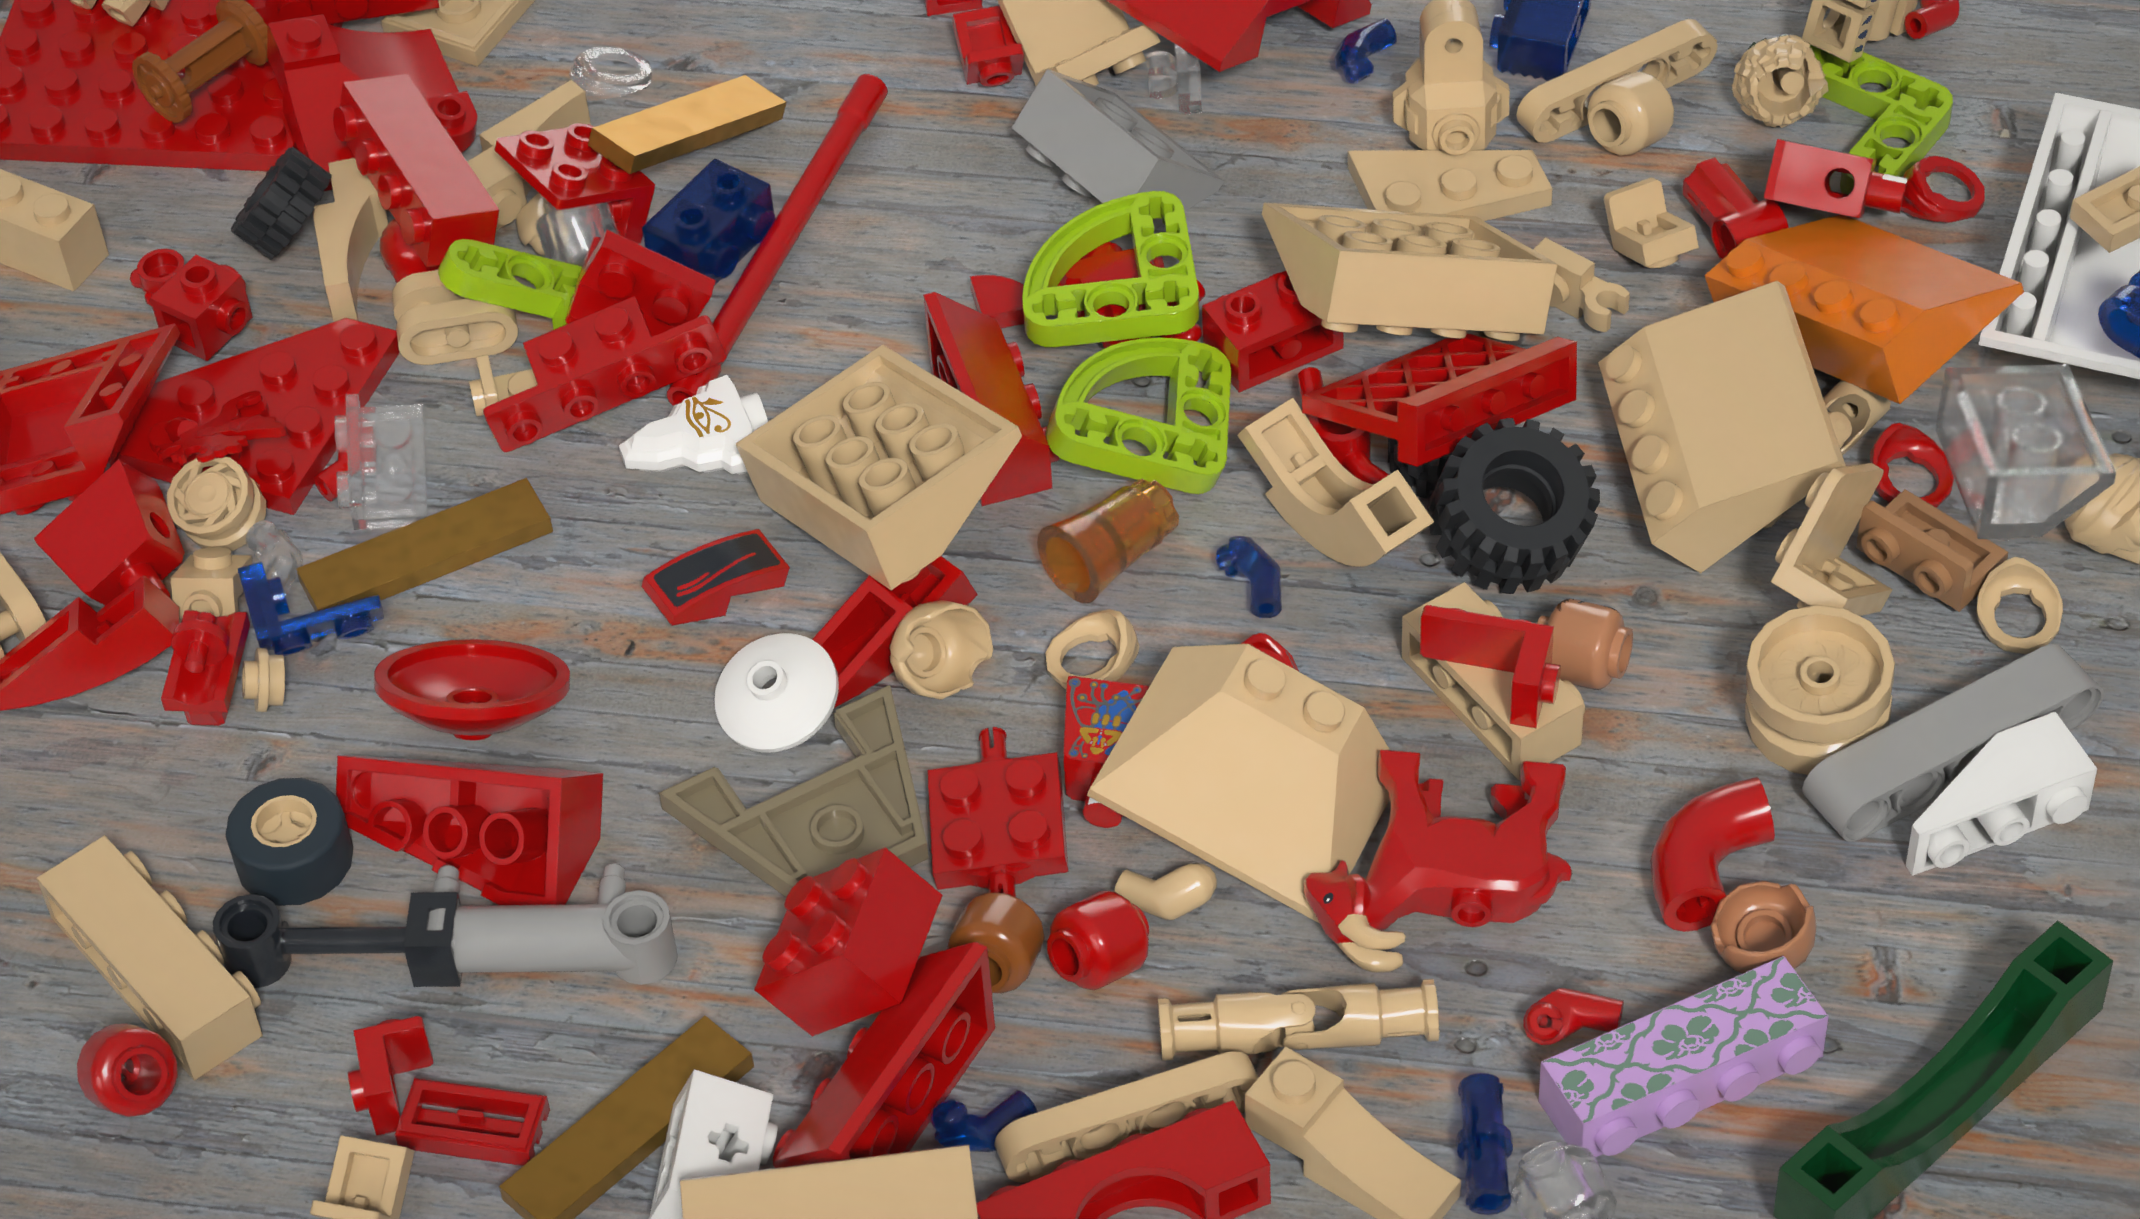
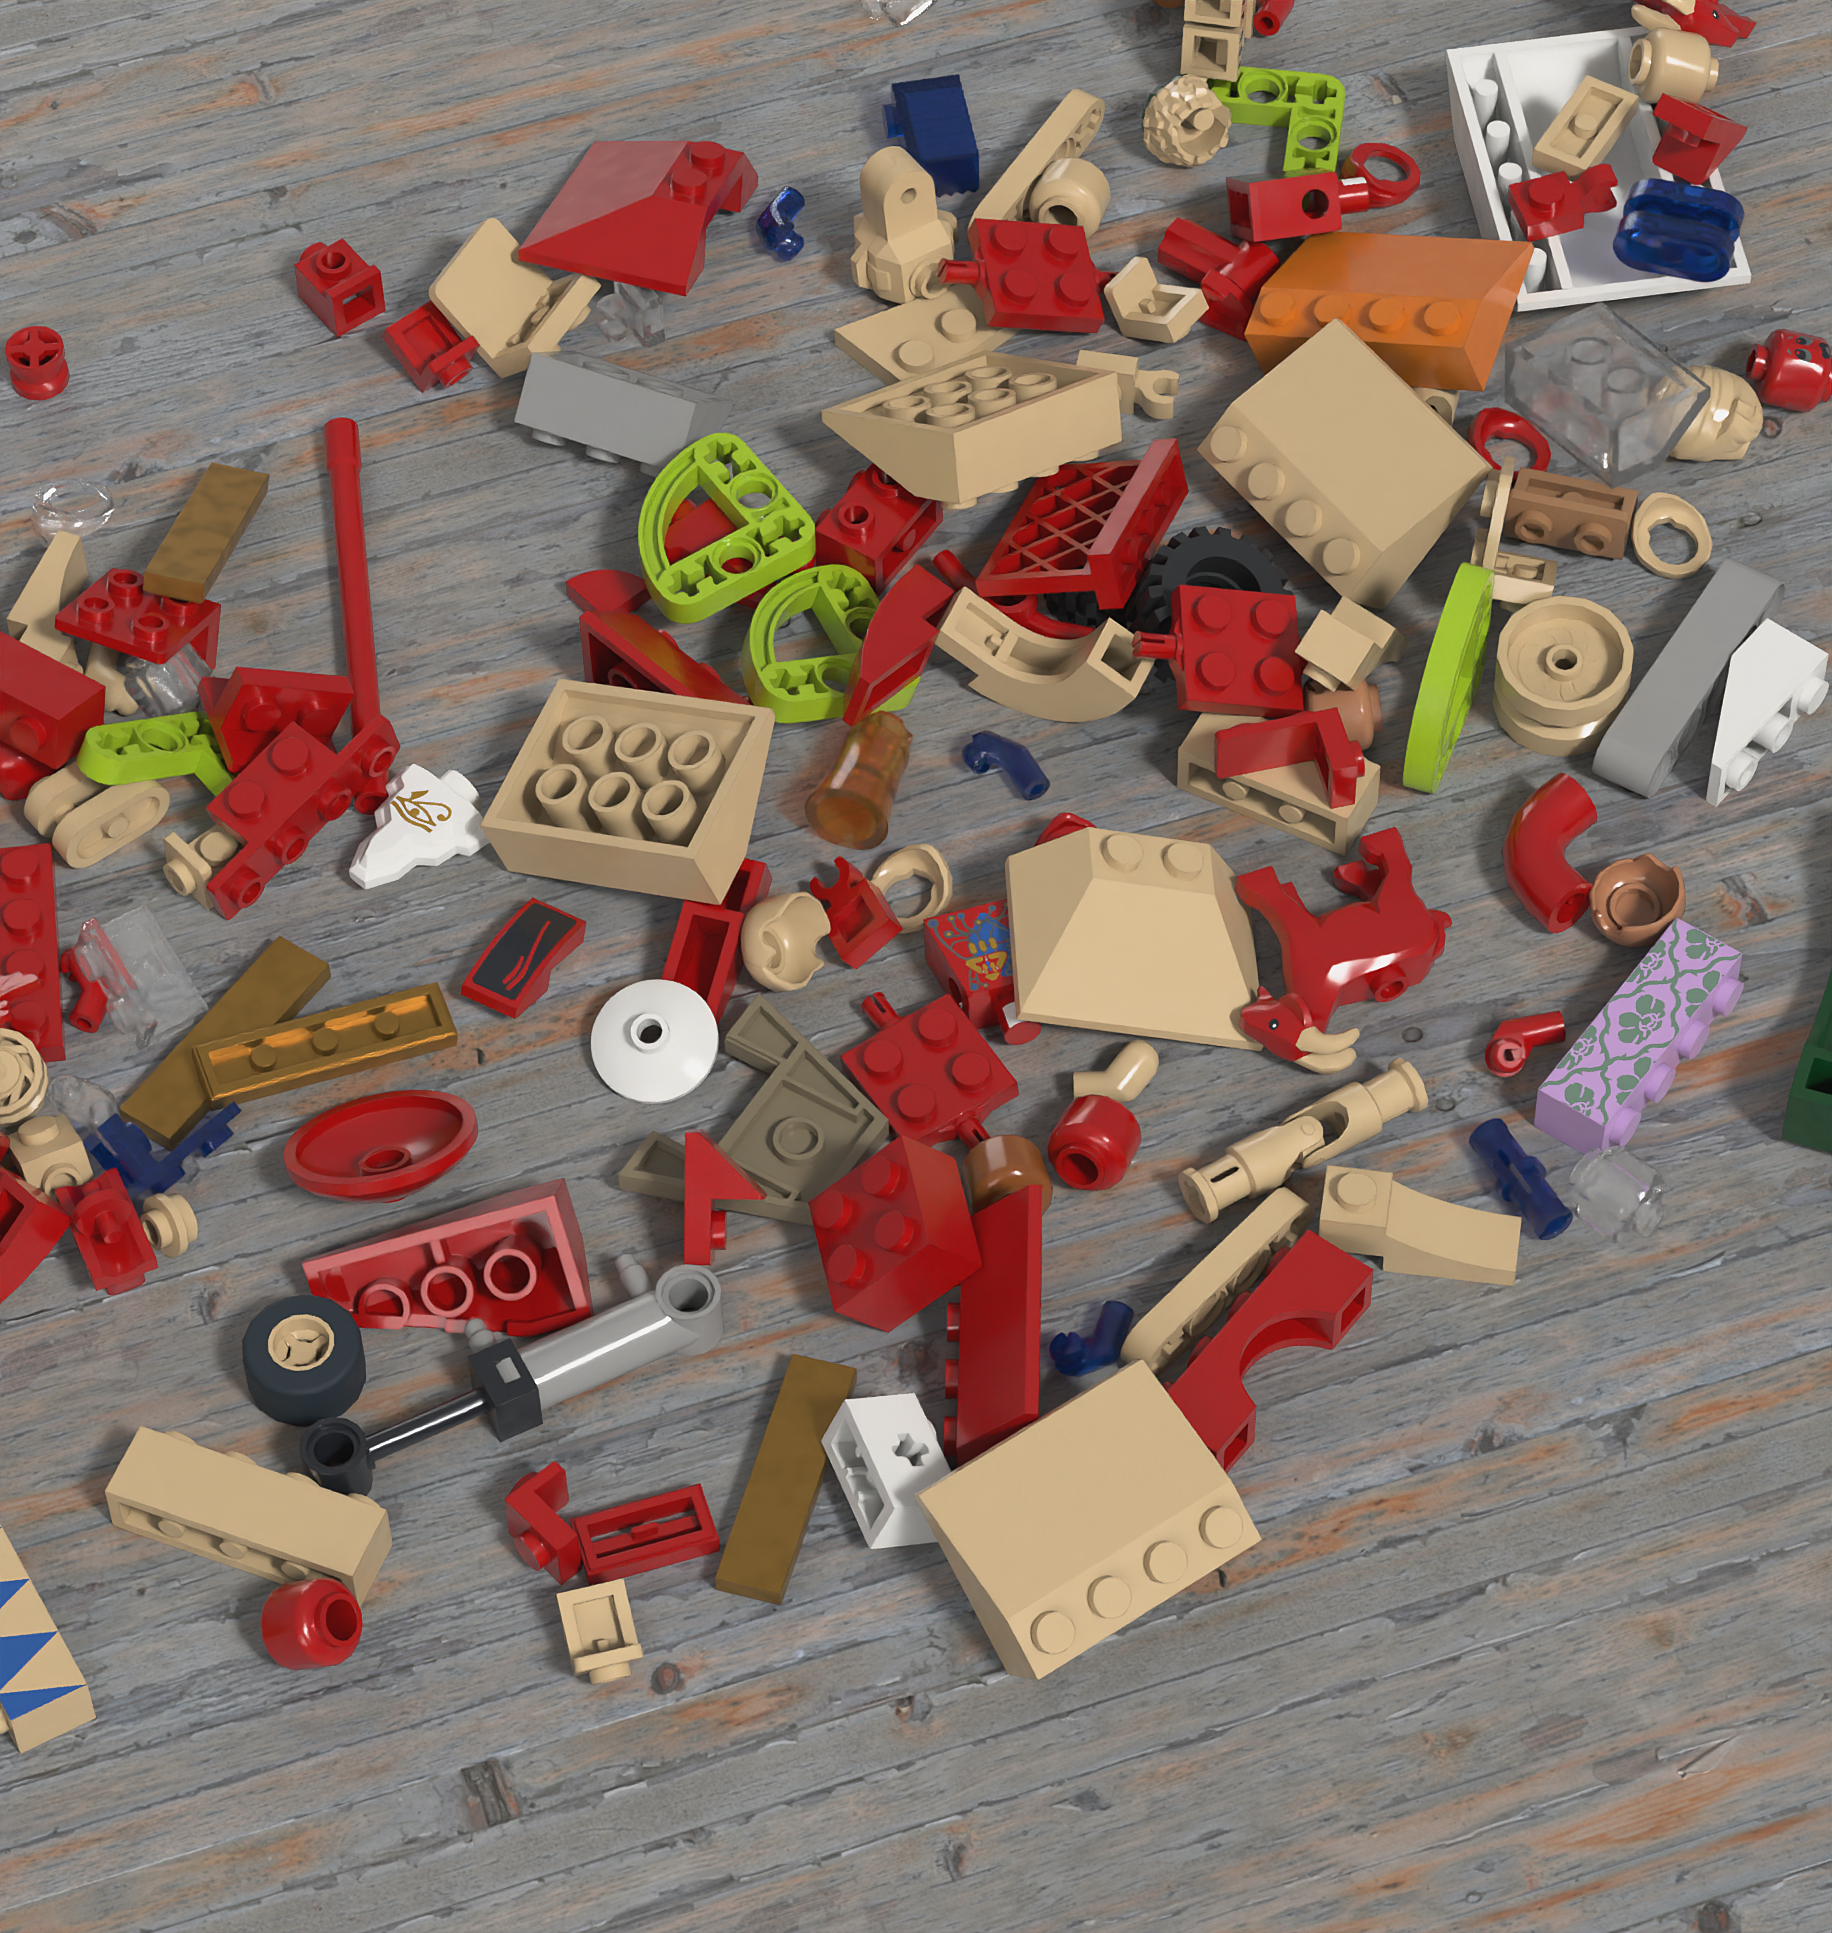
camera: 30 degrees left, 5 degrees up
clear blue brick [642,158,775,285] -> none
none -> pearl gold tile [192,981,458,1112]
none -> red slope [684,1129,767,1266]
none -> red plate [810,856,903,970]
none -> red slope [842,564,955,727]
none -> red plate [937,218,1119,334]
none -> red plate [1132,585,1309,719]
none -> red tile [1199,269,1254,342]
none -> tan slope [1295,596,1410,692]
none -> lime beam [1403,562,1495,794]
none -> red plate [1508,164,1618,242]

